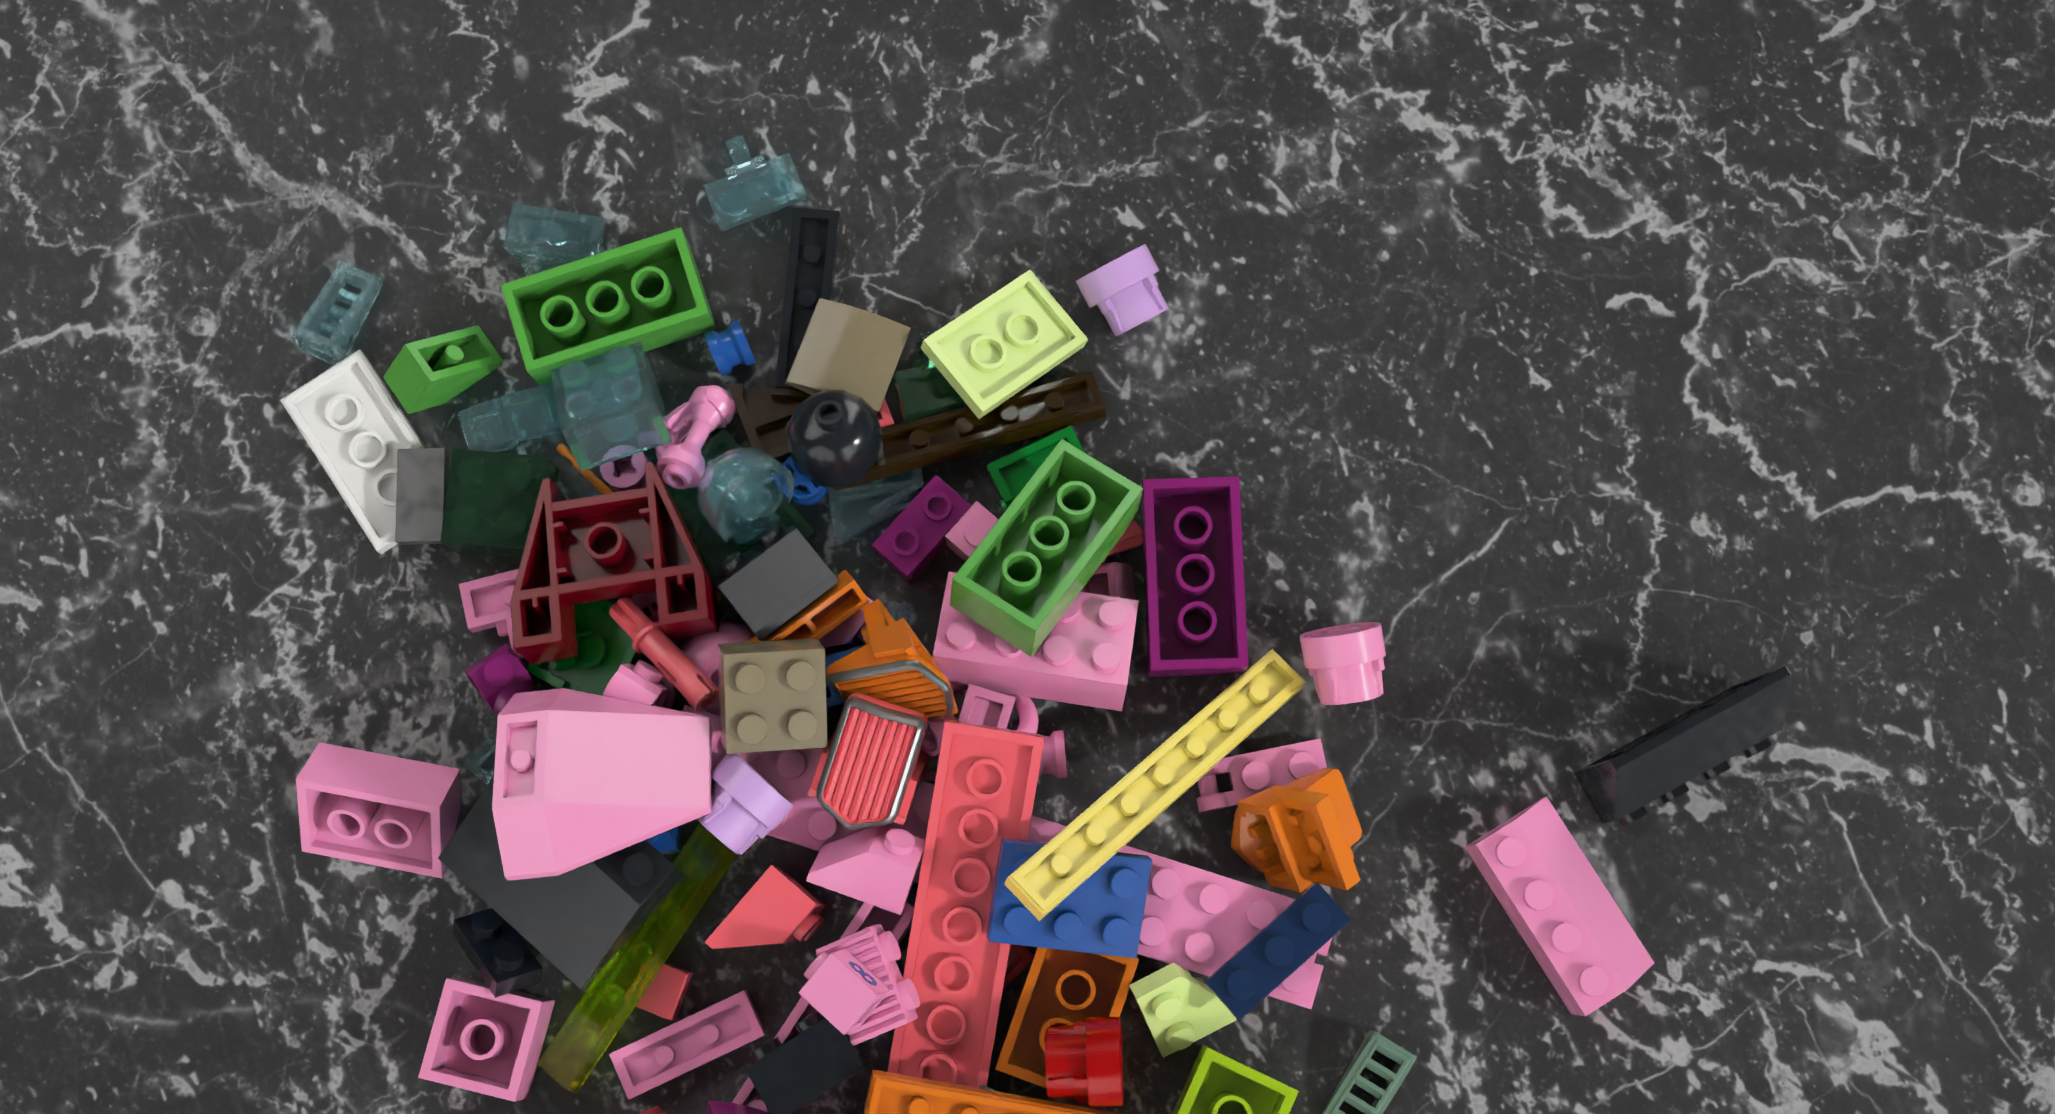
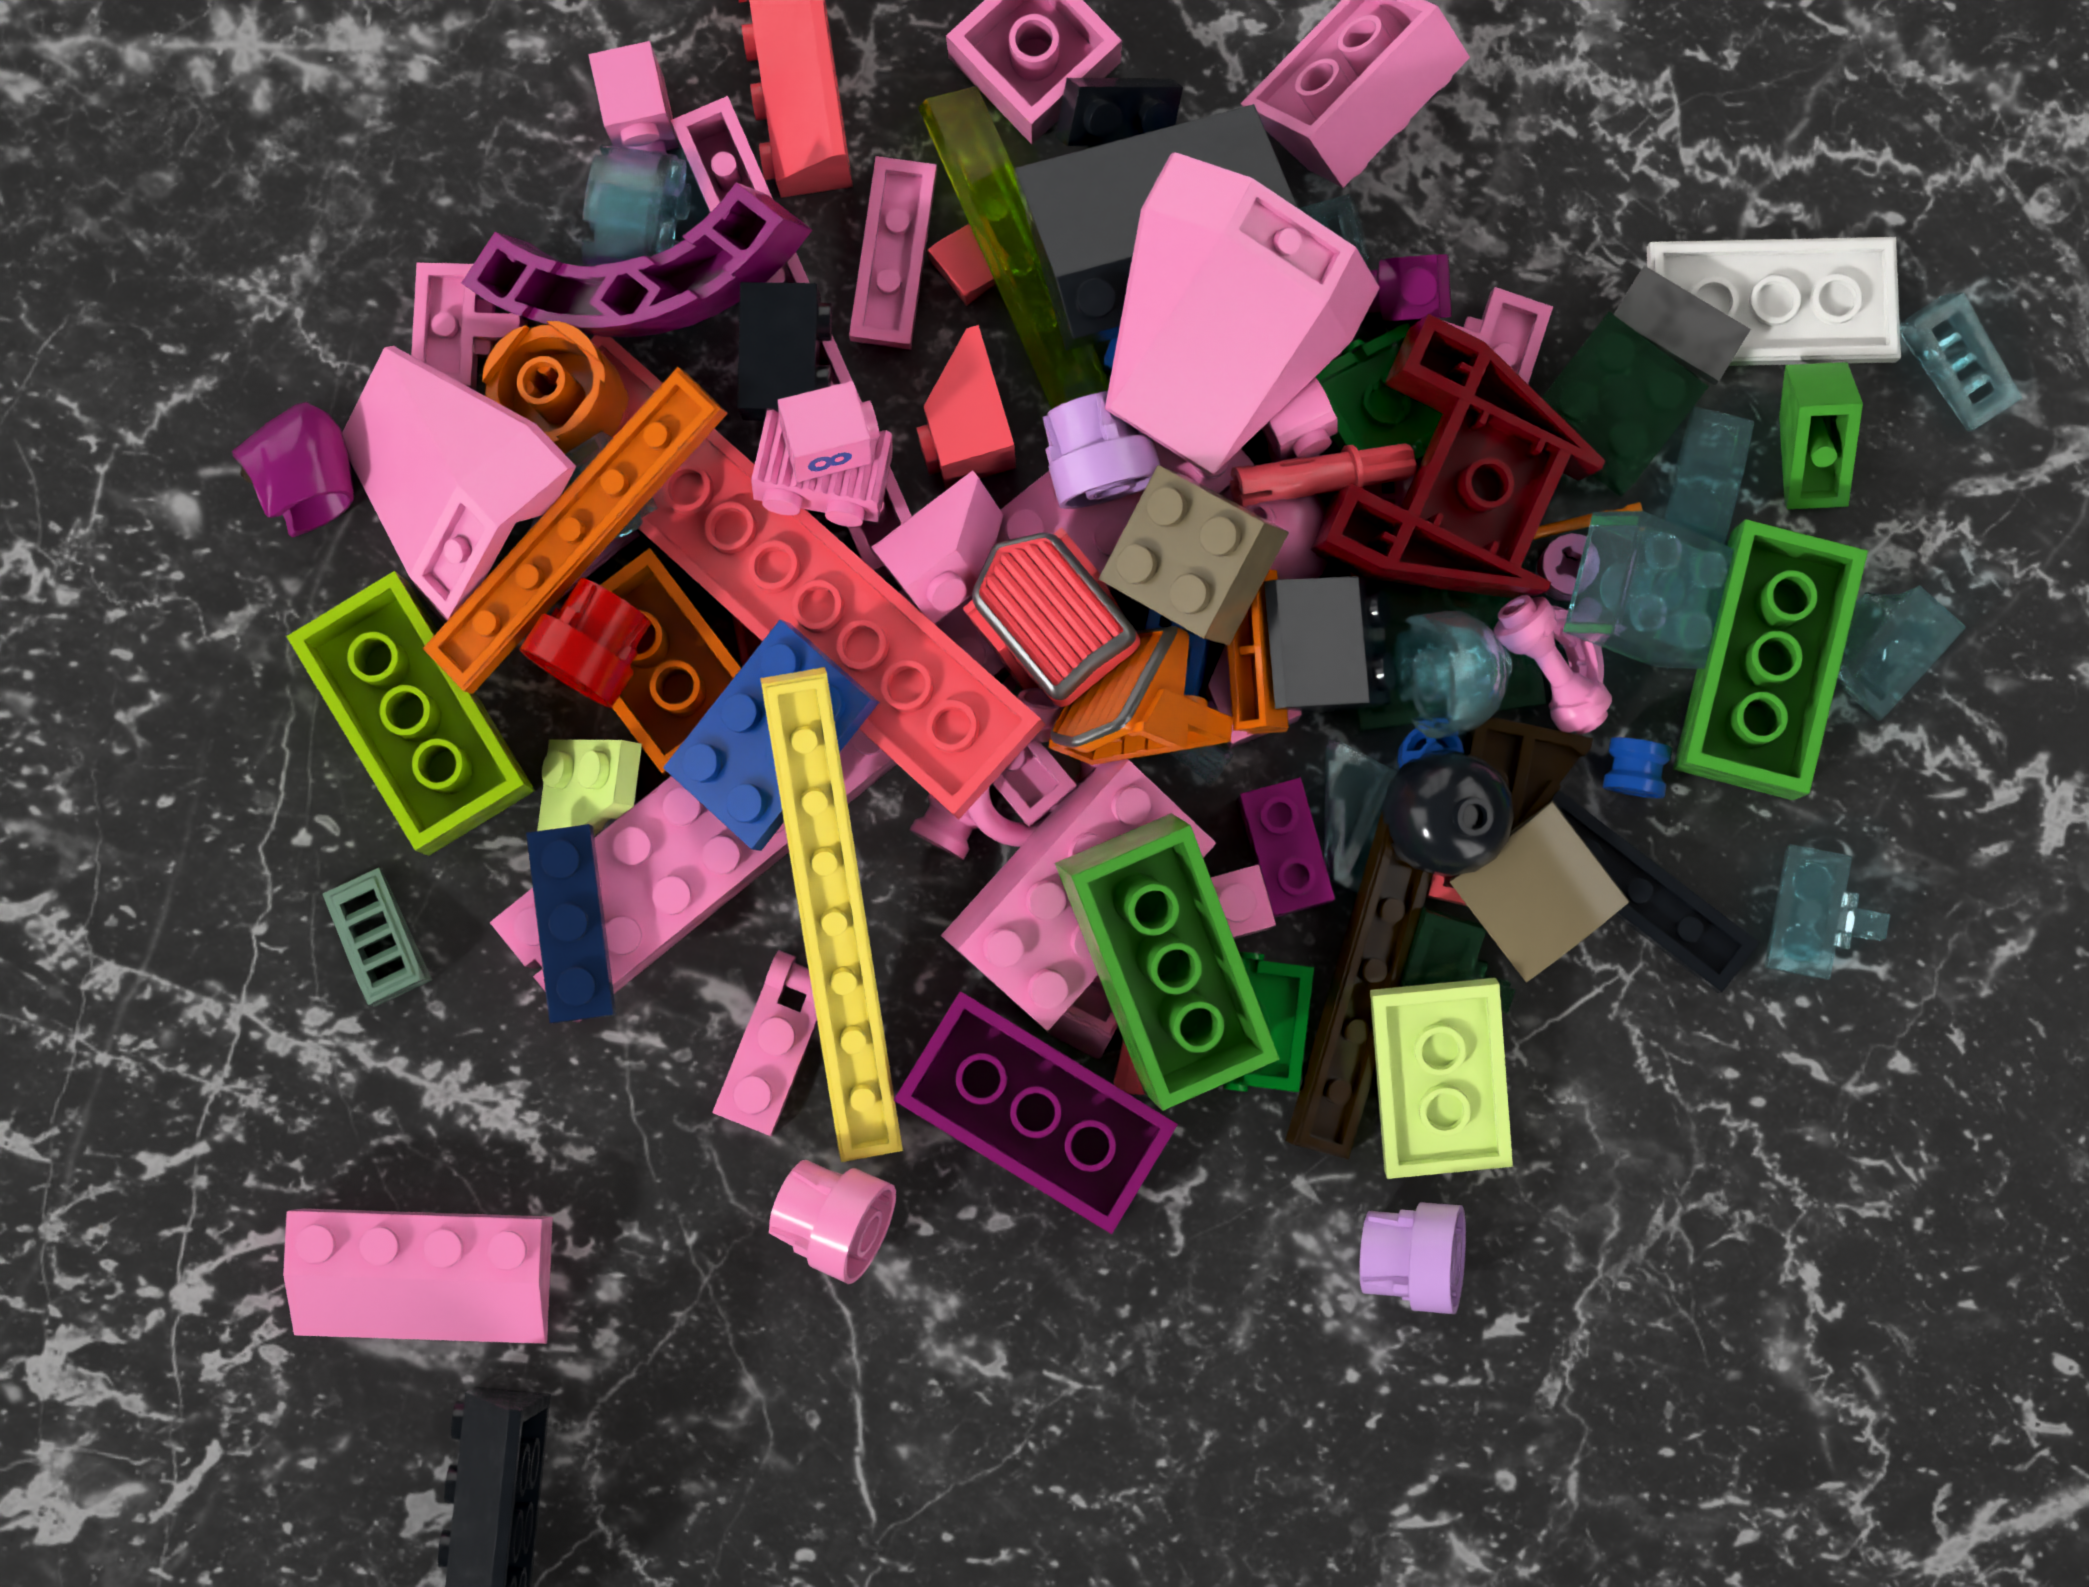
camera: 125 degrees right, 5 degrees up
orange piece [1231,768,1362,893] -> none

